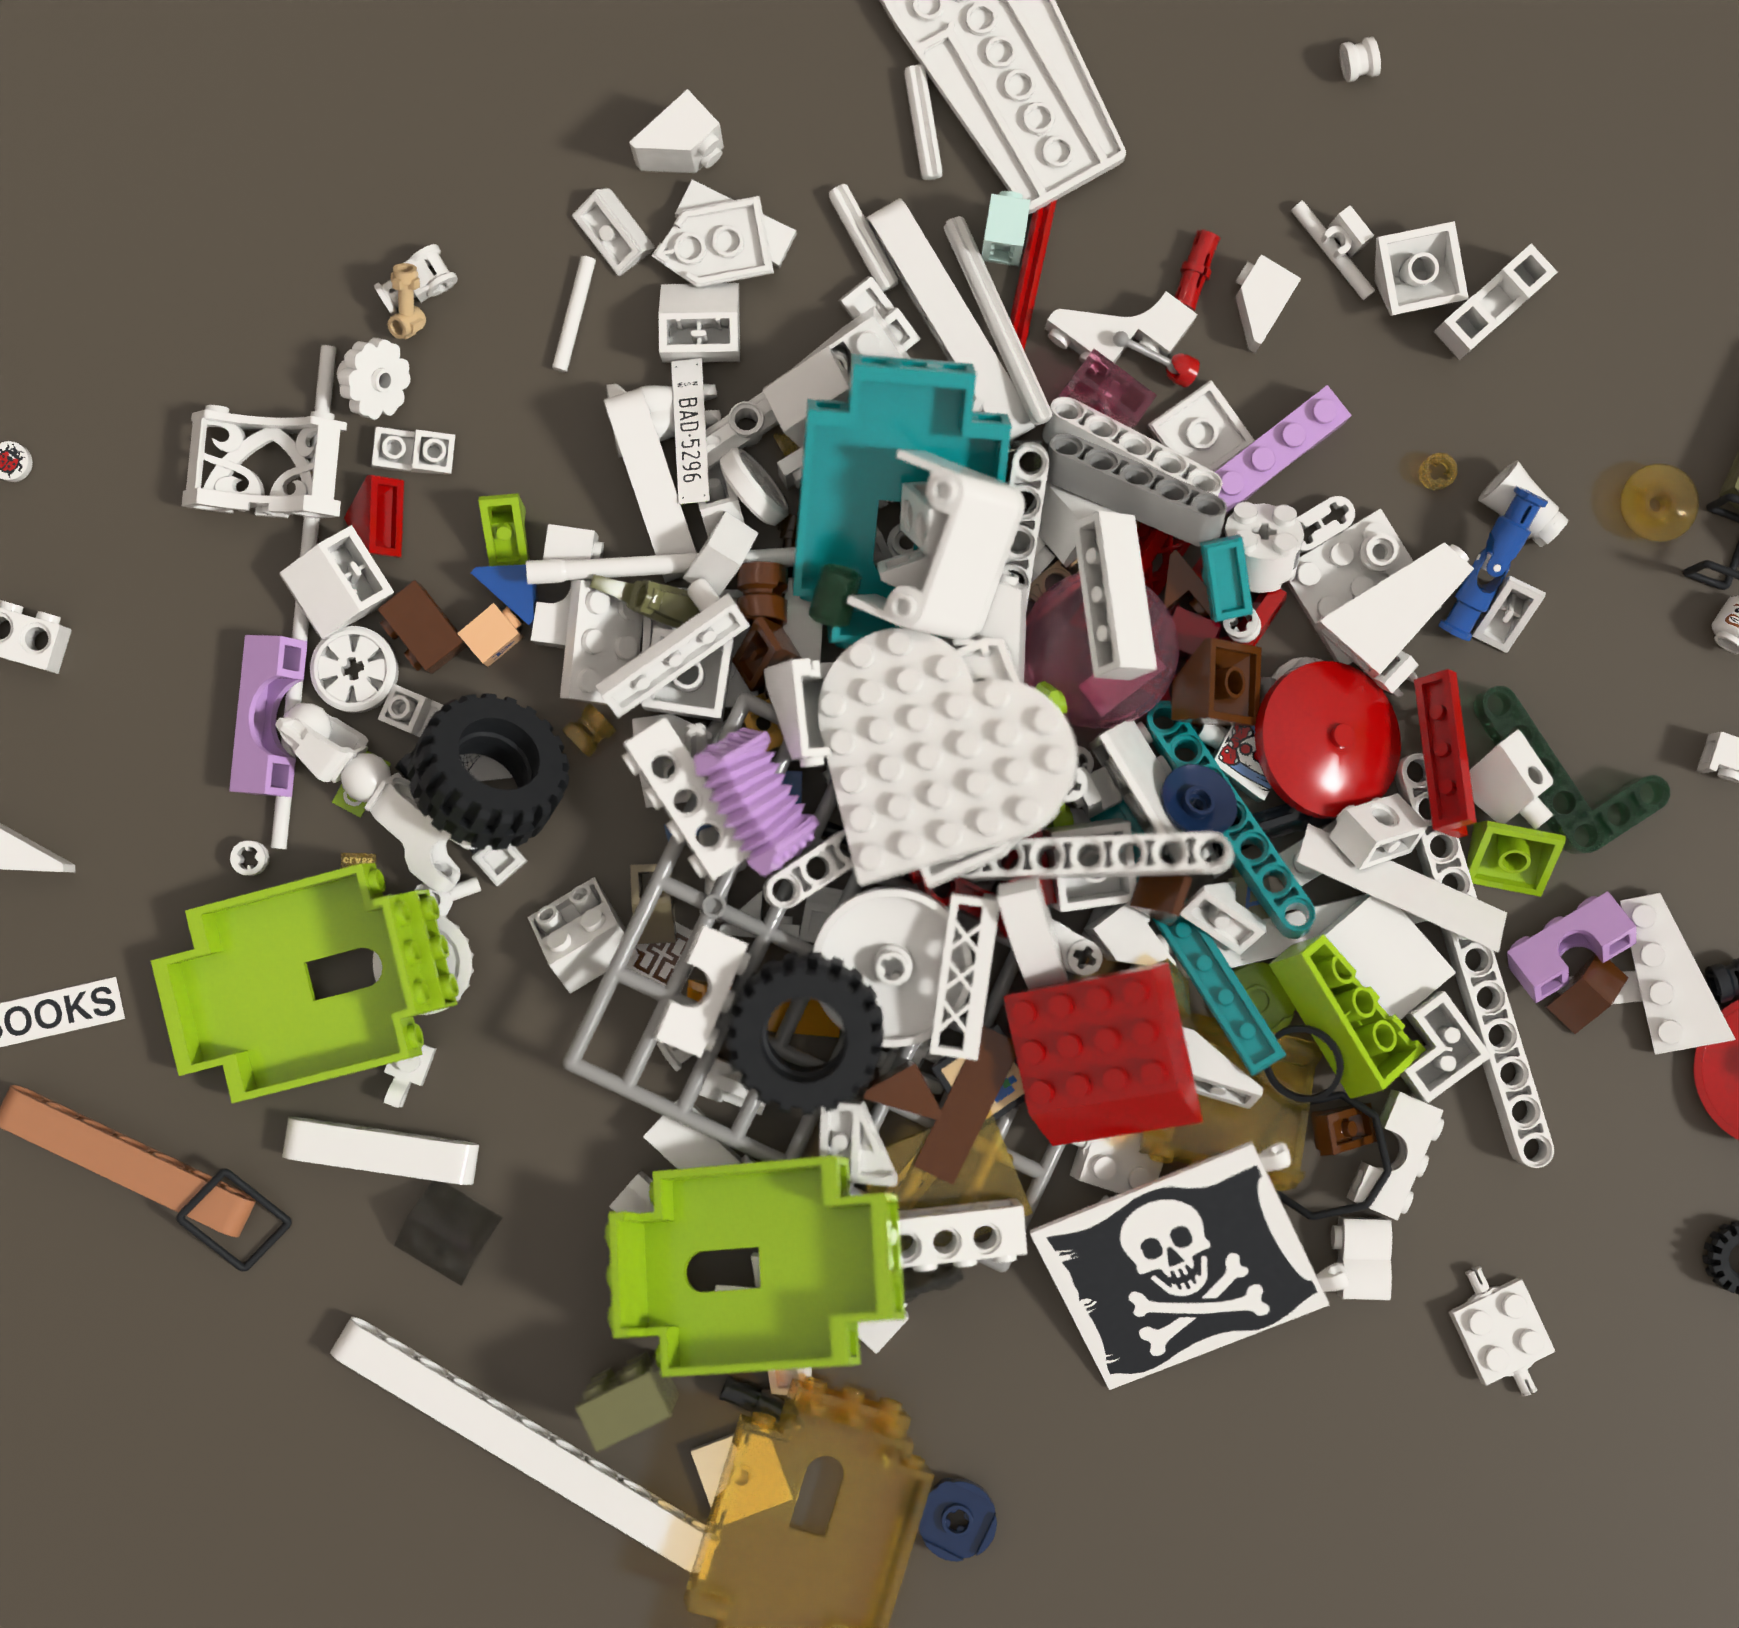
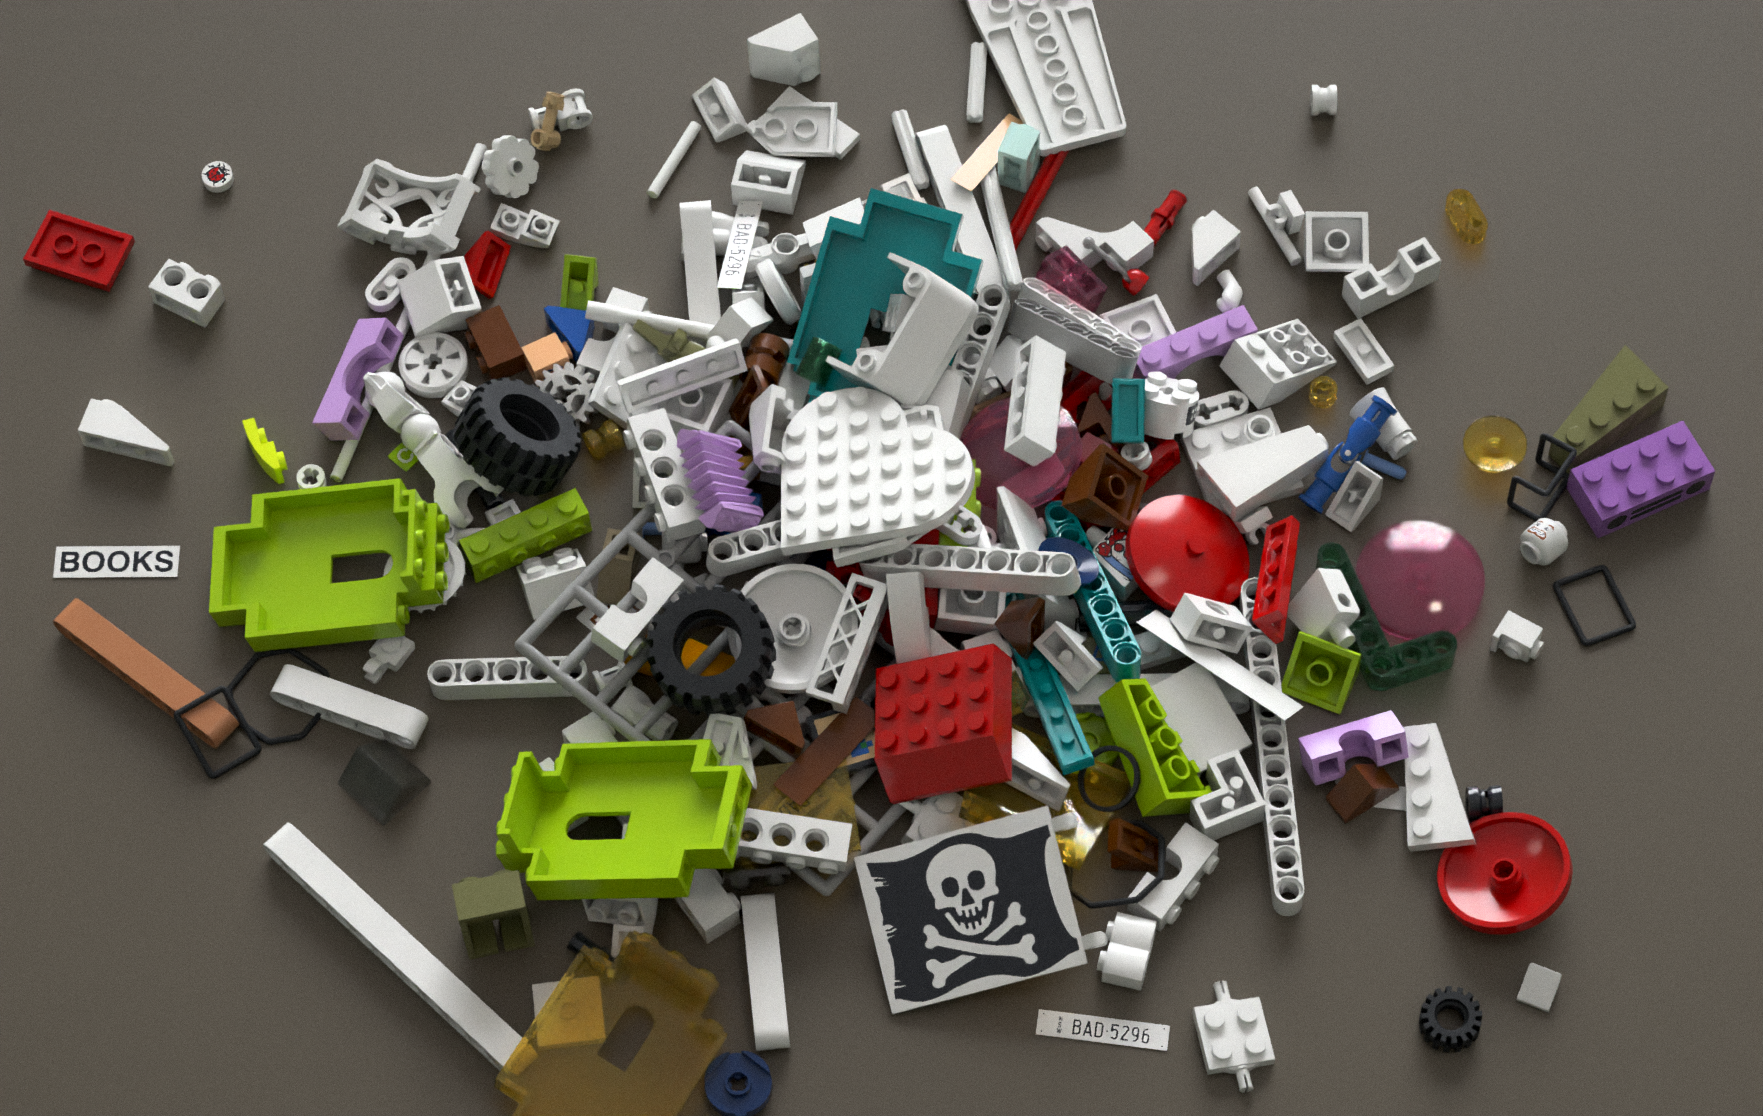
camera: 20 degrees right, 25 degrees down
none -> black piece [227,648,330,745]
none -> neon yellow slope [242,418,288,484]
none -> white plate [365,257,416,312]
none -> white beam [427,656,590,700]
none -> lime brick [459,488,592,583]
none -> white gear [535,362,598,429]
none -> white beam [741,893,790,1051]
none -> light nougat sticker [951,113,1023,191]
none -> white sticker [1036,1009,1170,1051]
none -> white arm [1216,270,1243,313]
none -> white slope [1219,319,1337,410]
none -> white plate [1333,318,1394,385]
none -> clear pink dish [1354,521,1485,642]
none -> medium blue piece [1362,449,1407,479]
none -> clear yellow beam [1445,188,1488,244]

